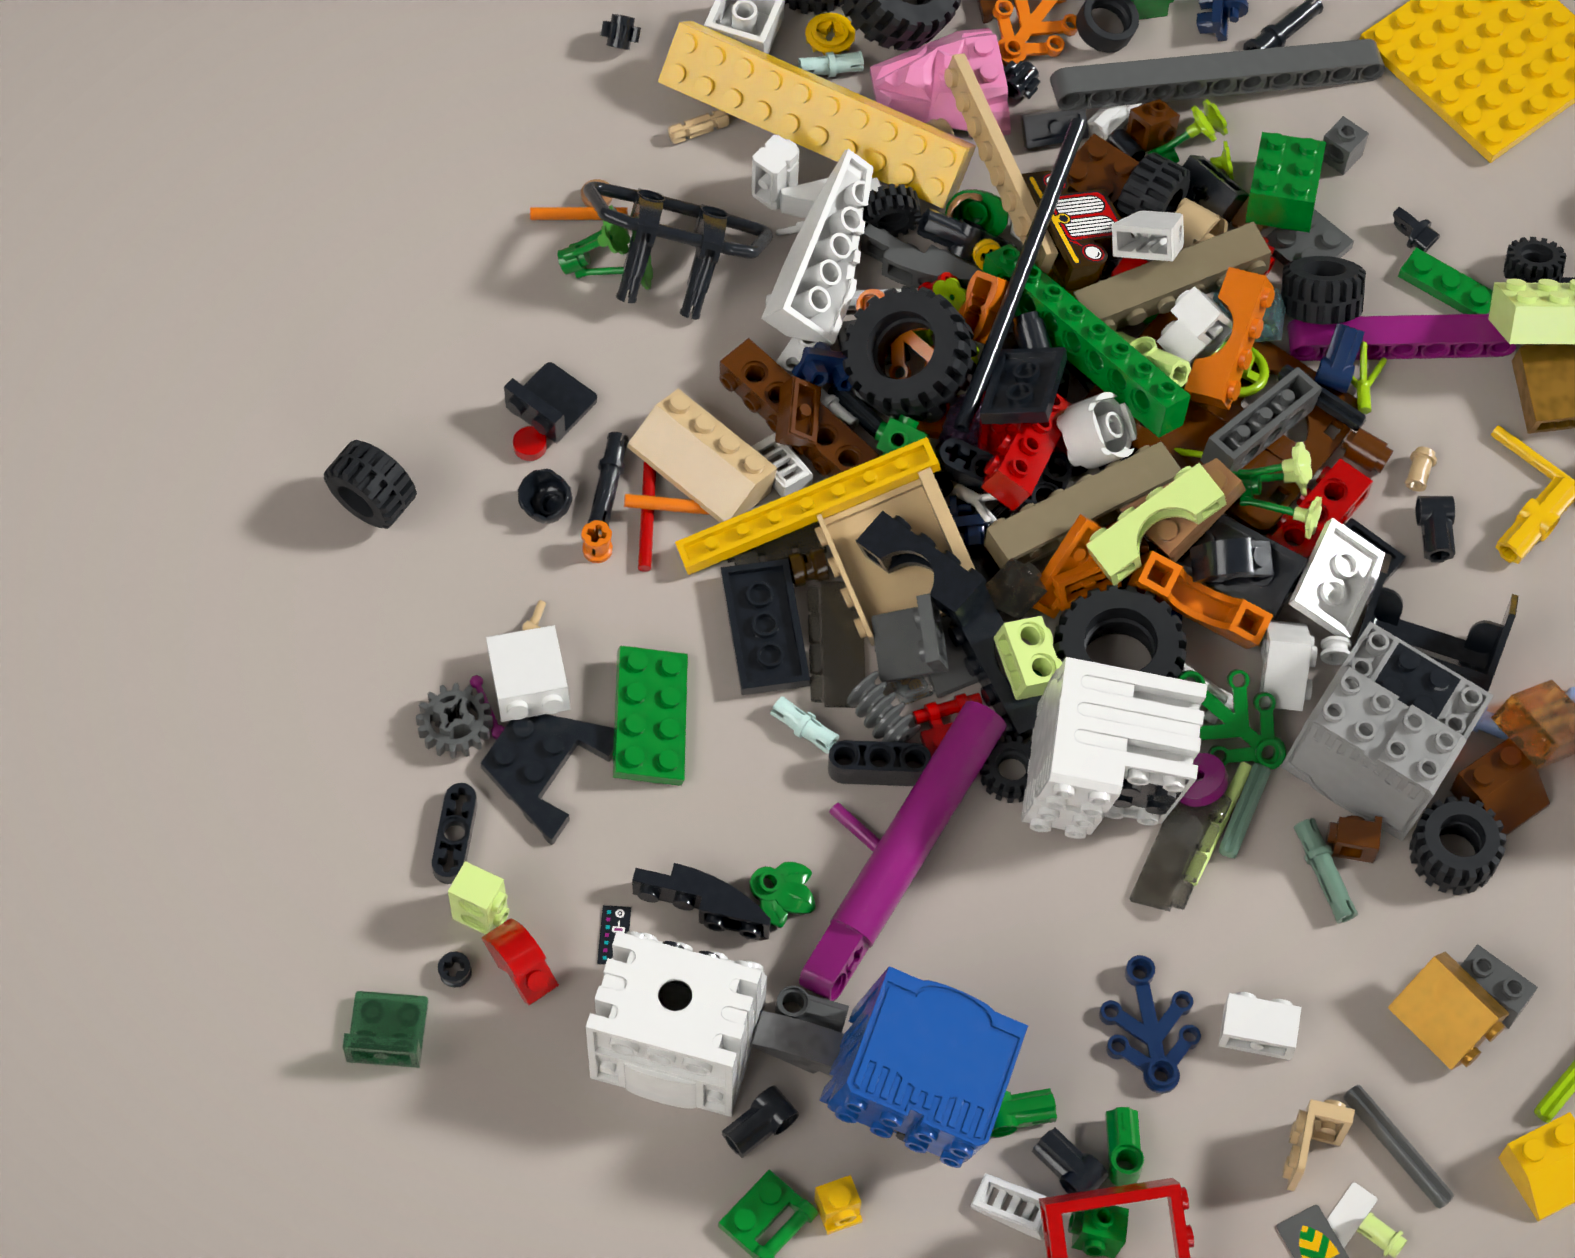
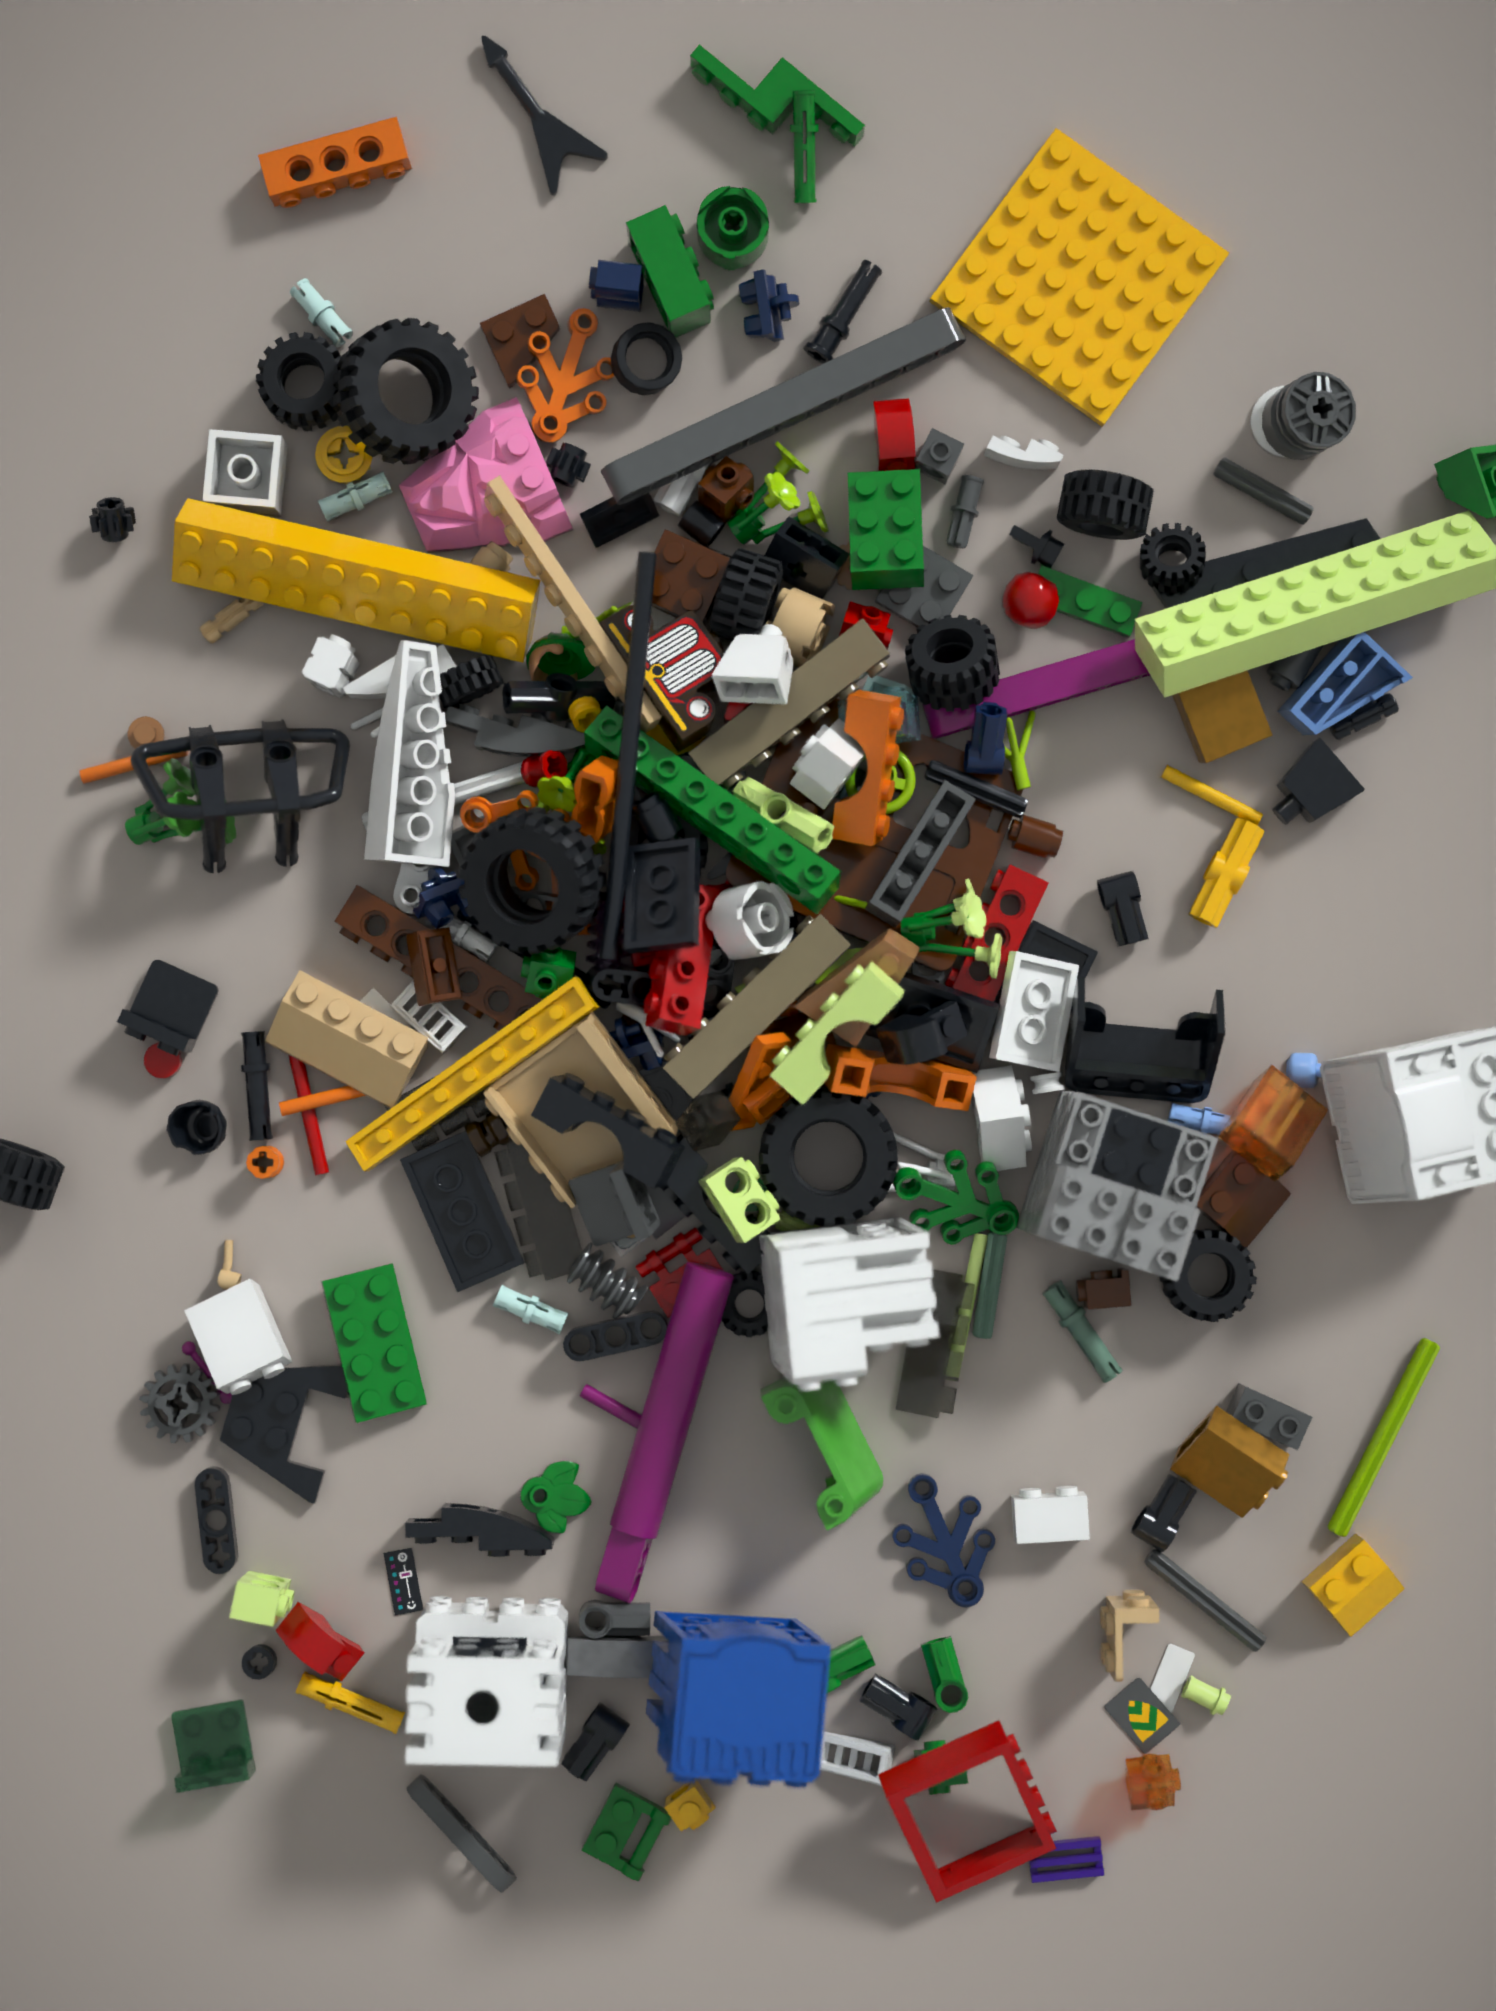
camera: 15 degrees left, 25 degrees up
magenta piece [1180,753,1229,807] -> none
tan pin [1405,446,1437,492] -> none
none -> yellow pin [295,1671,405,1734]
none -> dark grey beam [406,1774,517,1892]
none -> bright green windscreen [760,1377,884,1530]
none -> red brick [873,398,916,471]
none -> dark grey axle [947,475,984,549]
none -> white slope [984,435,1064,470]
none -> red hair [1002,571,1059,629]
none -> black tyre [1056,469,1154,540]
none -> black piece [1131,1474,1197,1552]

